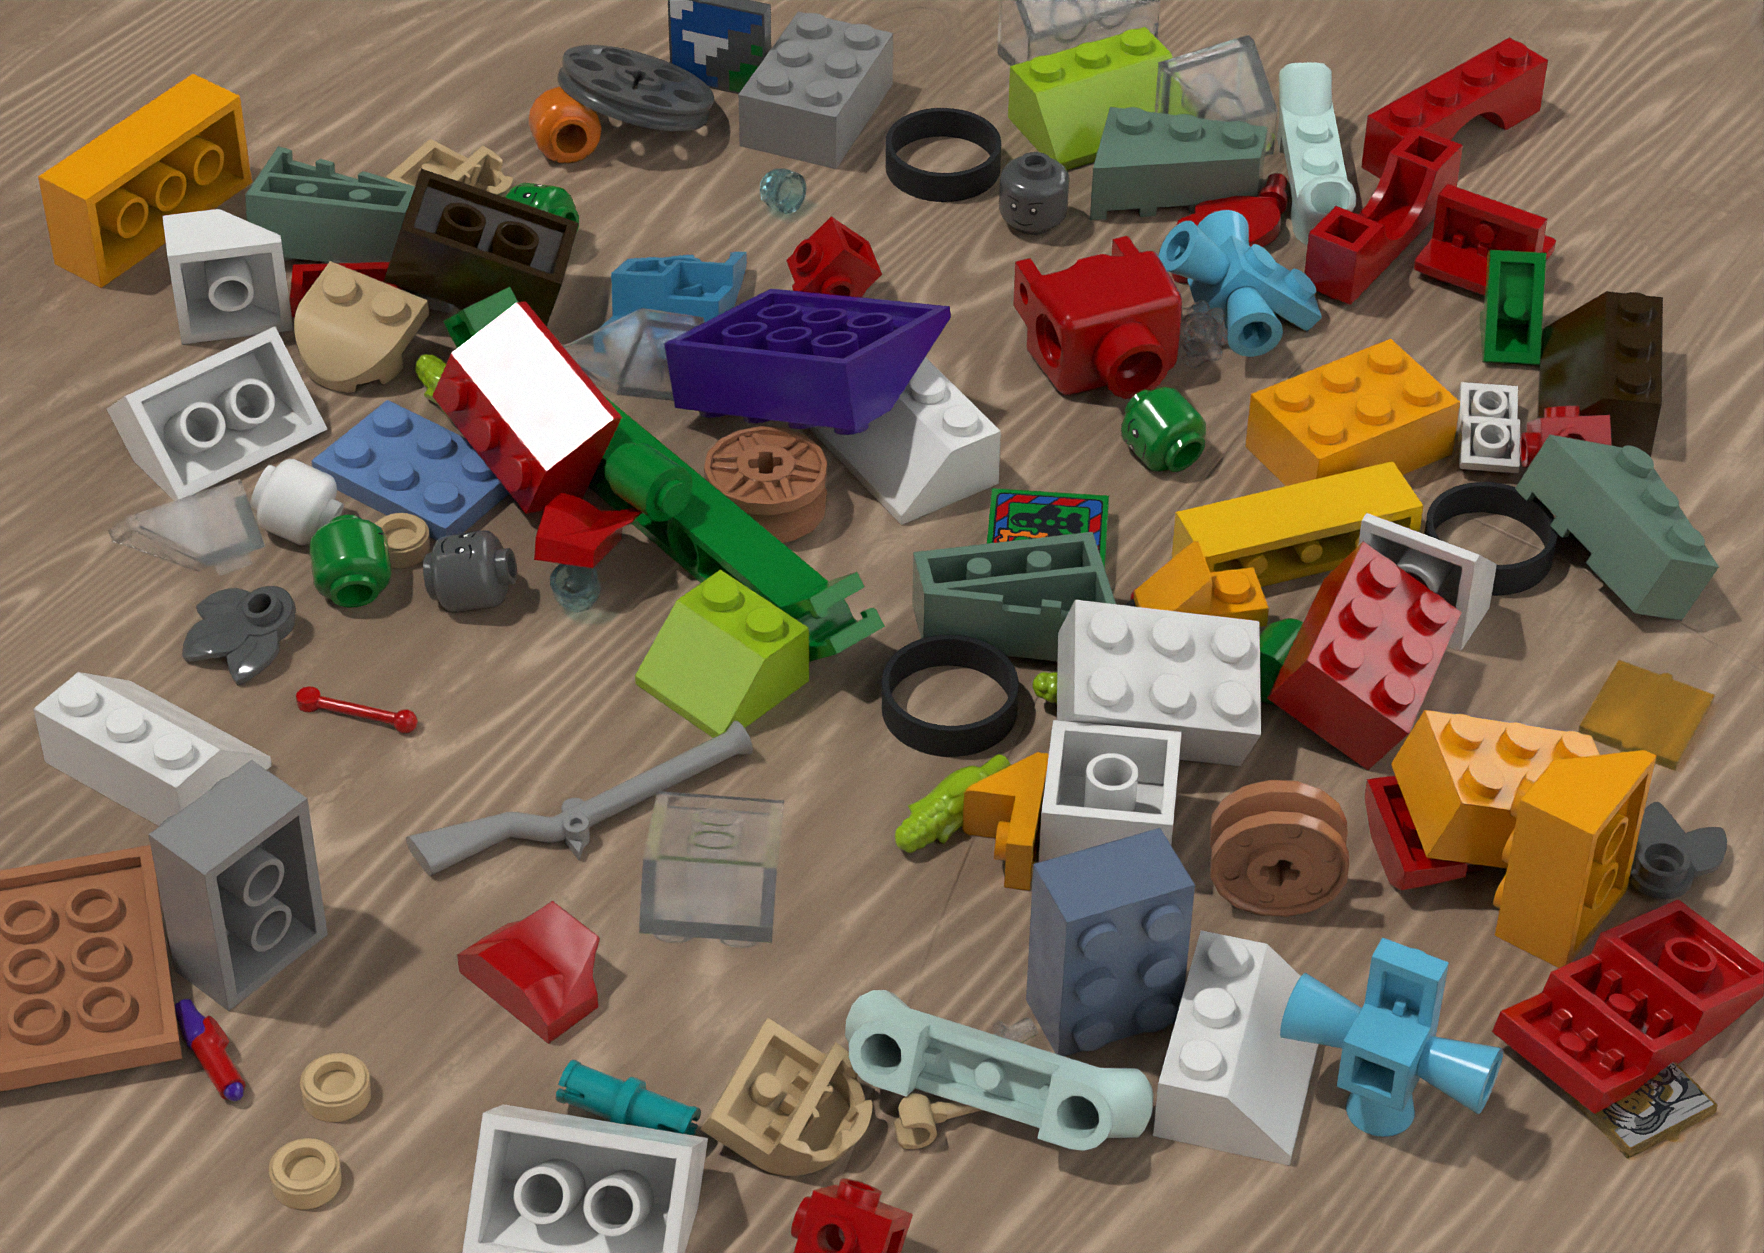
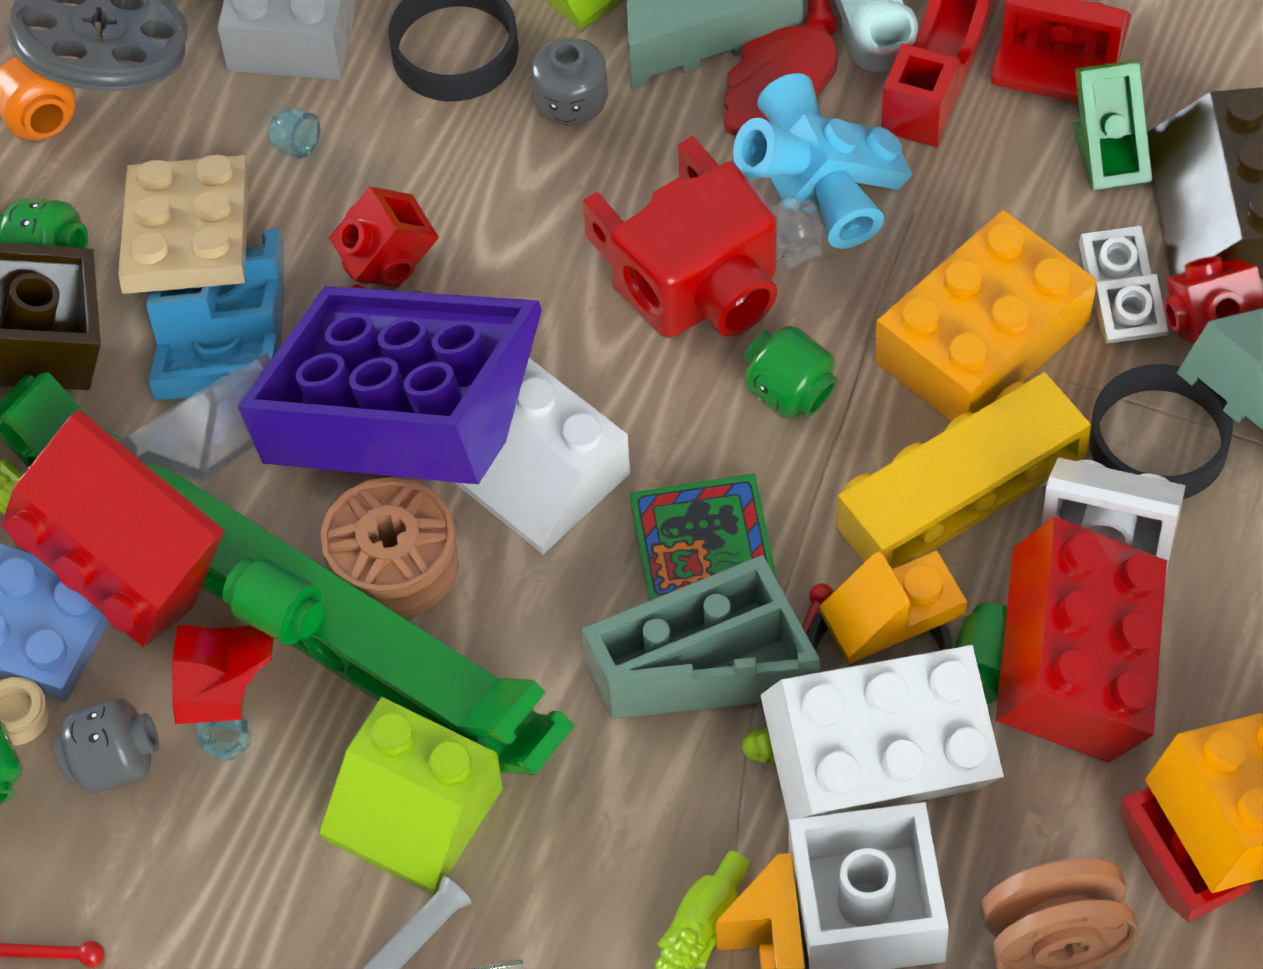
camera: 10 degrees left, 15 degrees up
black tyre [882,635,1019,757] -> none
none -> tan plate [118,155,249,294]

